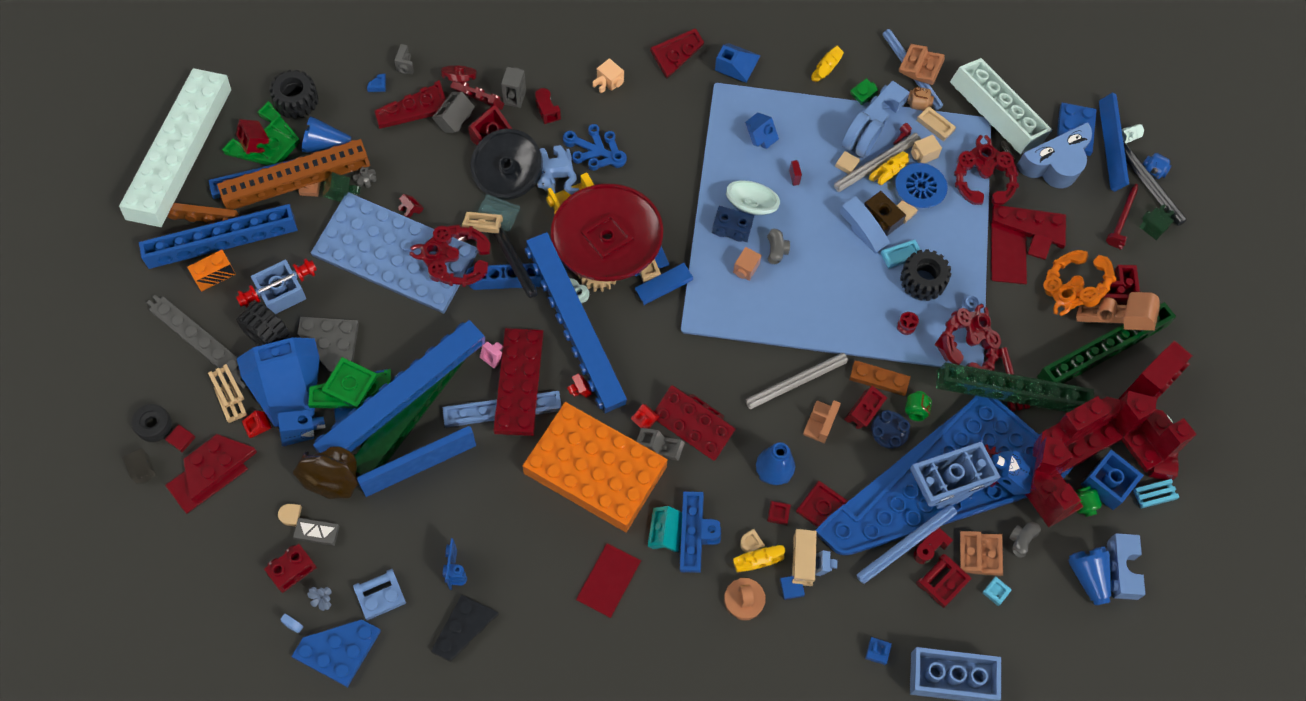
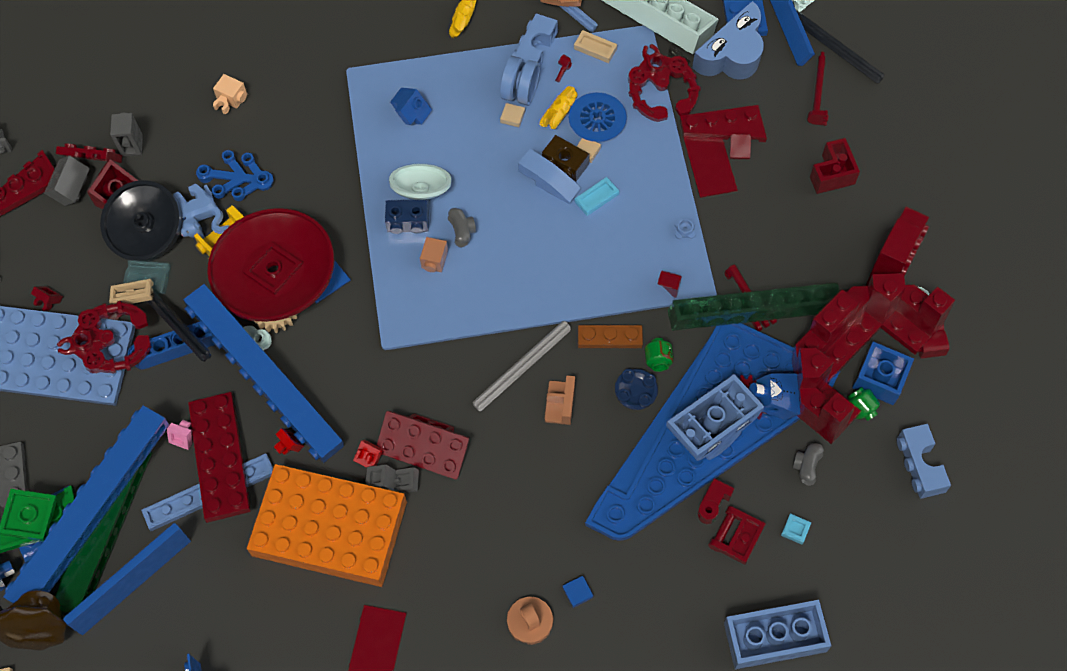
camera: 10 degrees left, 0 degrees up
dark red plate [441,65,477,82] -> none
dark red leg [535,88,561,124] -> none
blue tile [635,263,693,305] -> none
tan tile [639,259,661,282] -> none
teal panel [648,506,682,552] -> none
dark red wing [650,28,704,79] -> none
blue plate [680,492,721,573] -> none
blue slope [715,43,760,83] -> none
yellow hinge [733,545,785,572] -> none
tan tile [740,529,765,553] -> none
blue cone [756,442,795,485] -> none
dark red tile [767,501,791,526] -> none
dark red tile [789,160,802,186] -> none
tan piece [792,529,817,586] -> none
dark red tile [796,480,848,528] -> none
medium blue tile [815,550,837,576] -> none
light grey axle [834,133,920,192] -> none
dark red hinge [844,386,887,429] -> none
green bracket [850,78,878,105] -> none
medium blue axle [857,505,957,584] -> none
blue tile [865,637,892,665] -> none
dark red wheel [897,312,919,335] -> none
black tyre [900,249,952,301] -> none
medium nougat head [907,87,934,111] -> none
tan brick [911,135,942,163] -> none
dark red piece [942,304,1001,378] -> none
nougat slope [960,531,1003,576] -> none
dark green brick [1037,302,1176,392] -> none
orange piece [1043,250,1116,316] -> none
blue cone [1068,546,1111,605] -> none
nougat plate [1076,292,1160,330] -> none
medium azure tile [1133,479,1179,509] -> none
clear green brick [1140,204,1174,241] -> none
blue head [1143,153,1172,179] -> none

